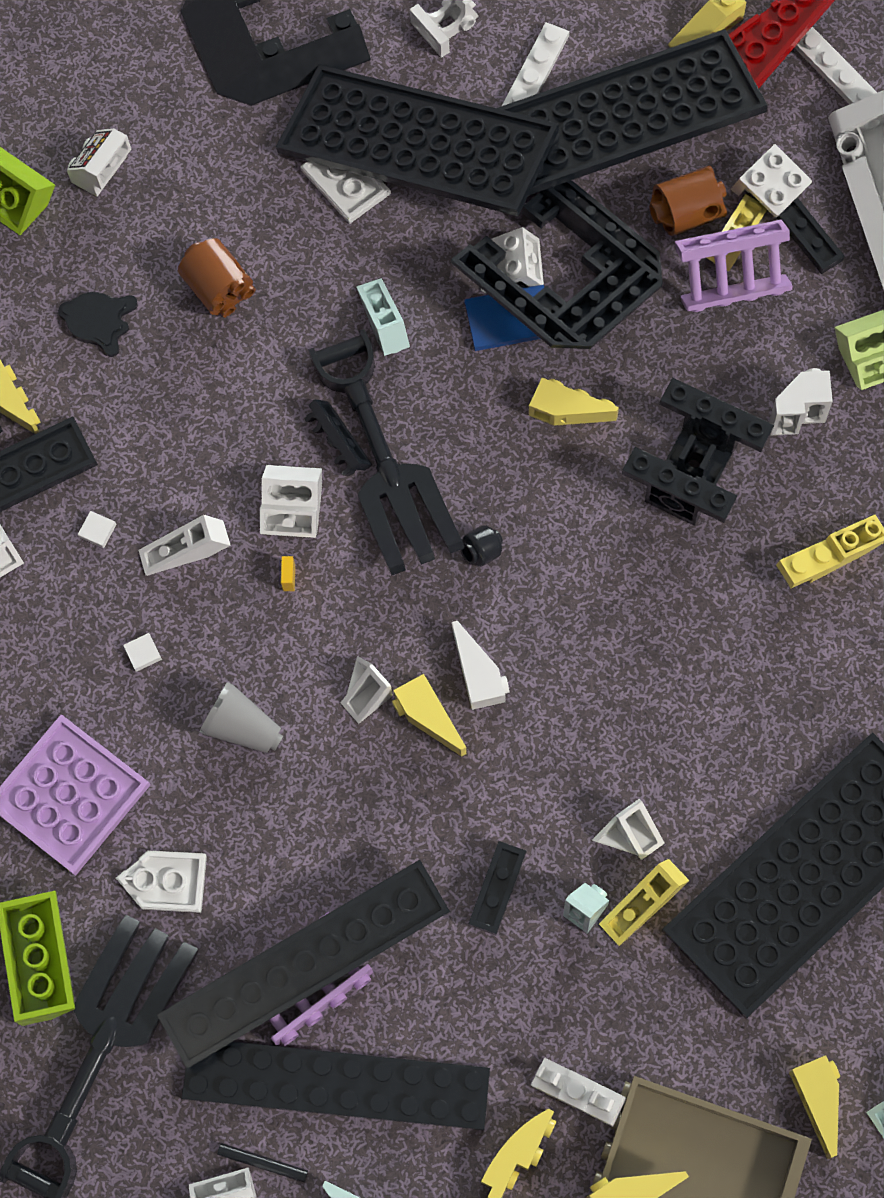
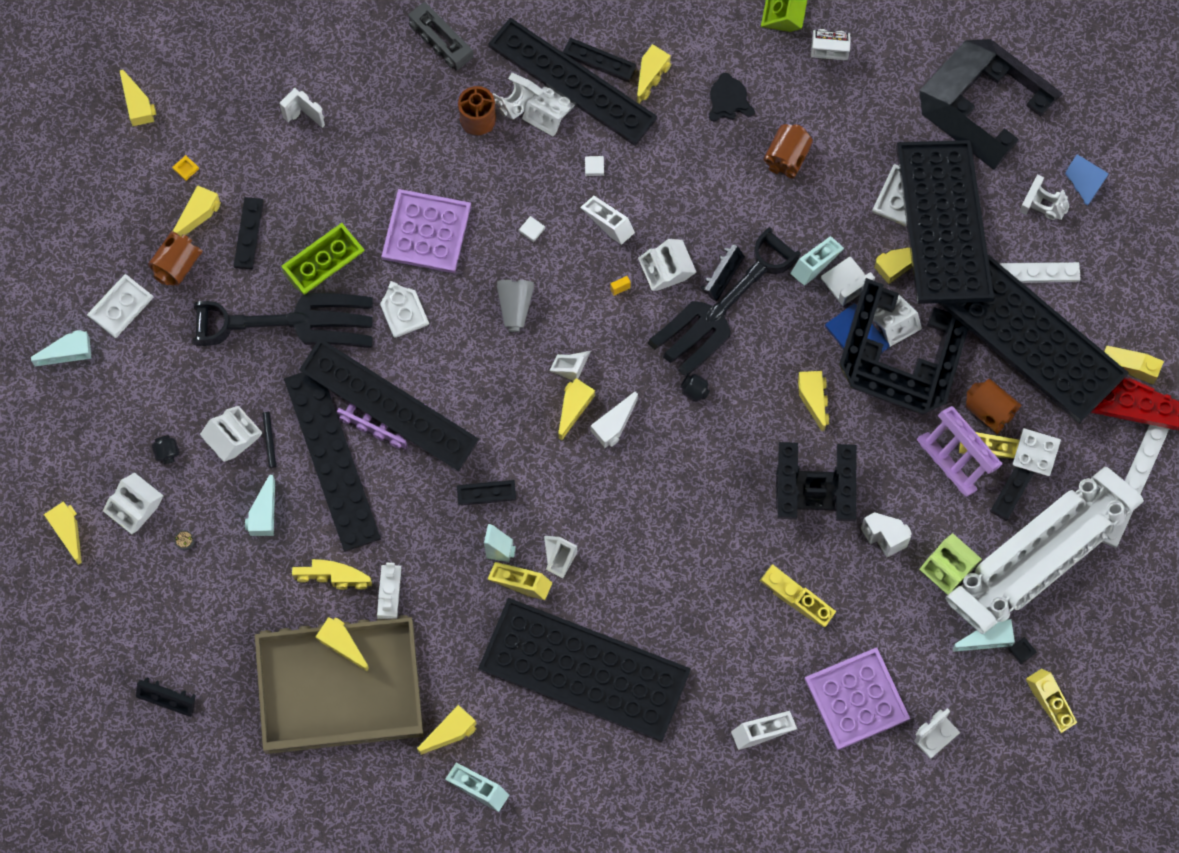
camera: 60 degrees right, 0 degrees up
none -> white bracket [821,257,875,306]
none -> light yellow slope [874,248,912,284]

